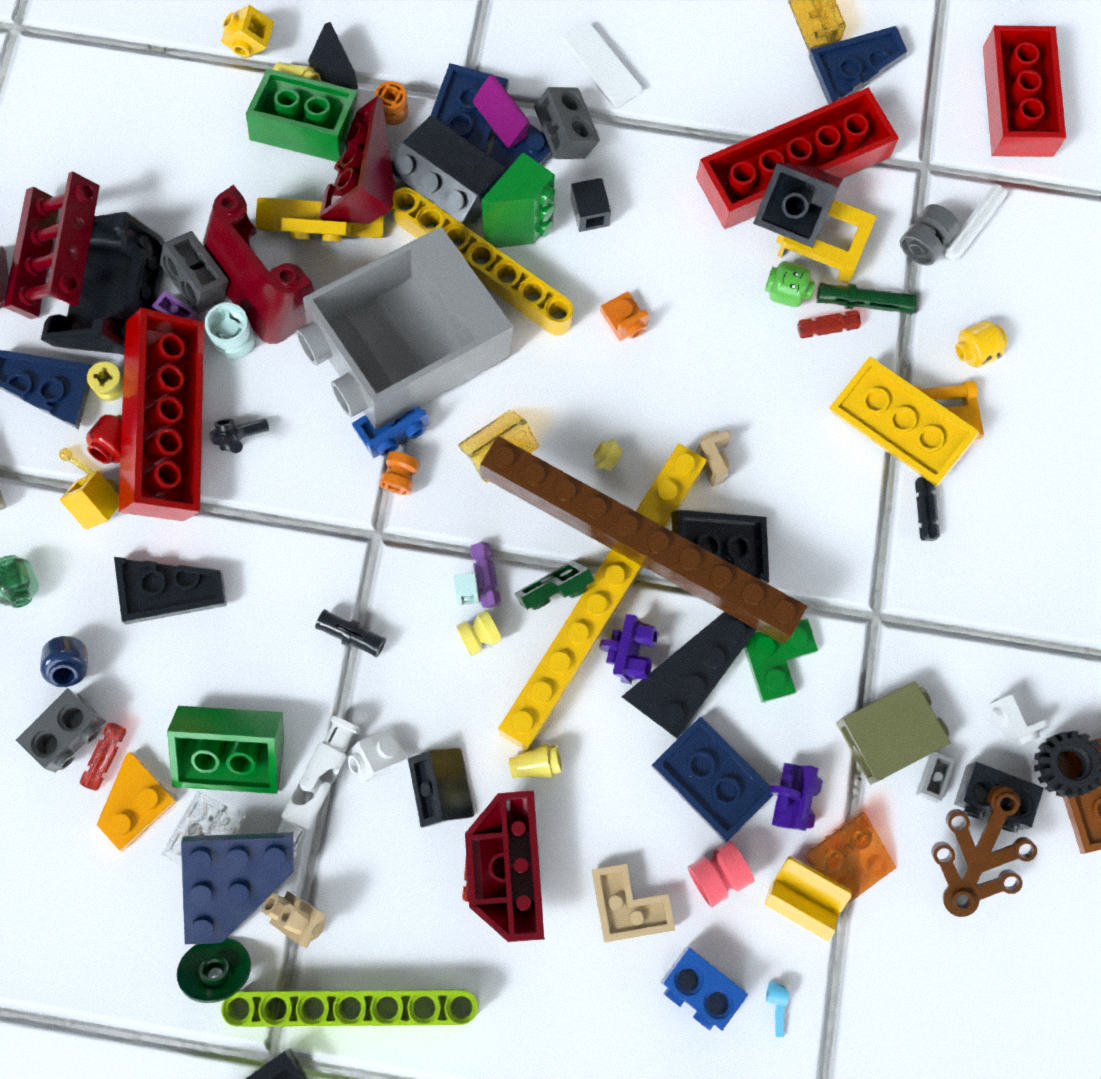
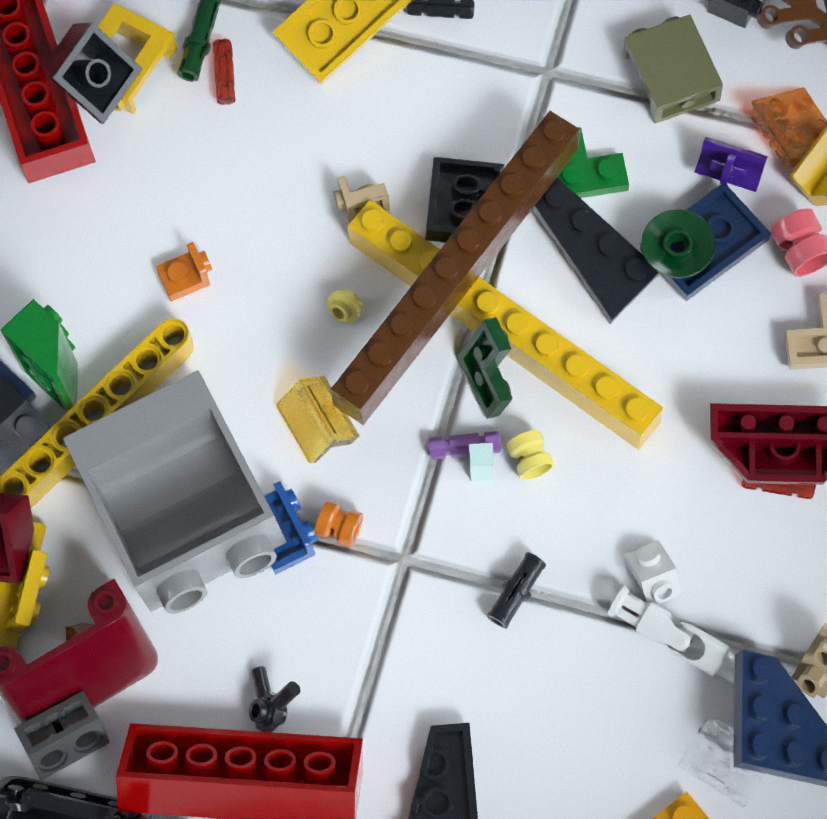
camera: 75 degrees left, 5 degrees down
medium lavender piece [152,291,201,321] -> none
green slope [167,705,284,794] -> none
light aqua wheel [204,303,256,360] -> none
black panel [408,748,474,828] -> none
light yellow cone [509,743,562,779] -> none
black panel [570,178,611,232] -> none
dark purple hips [599,614,659,684] -> none
bright green head [765,261,815,308] -> none
light grey piece [916,752,956,803] -> none
none -> dark green dish [641,210,715,278]

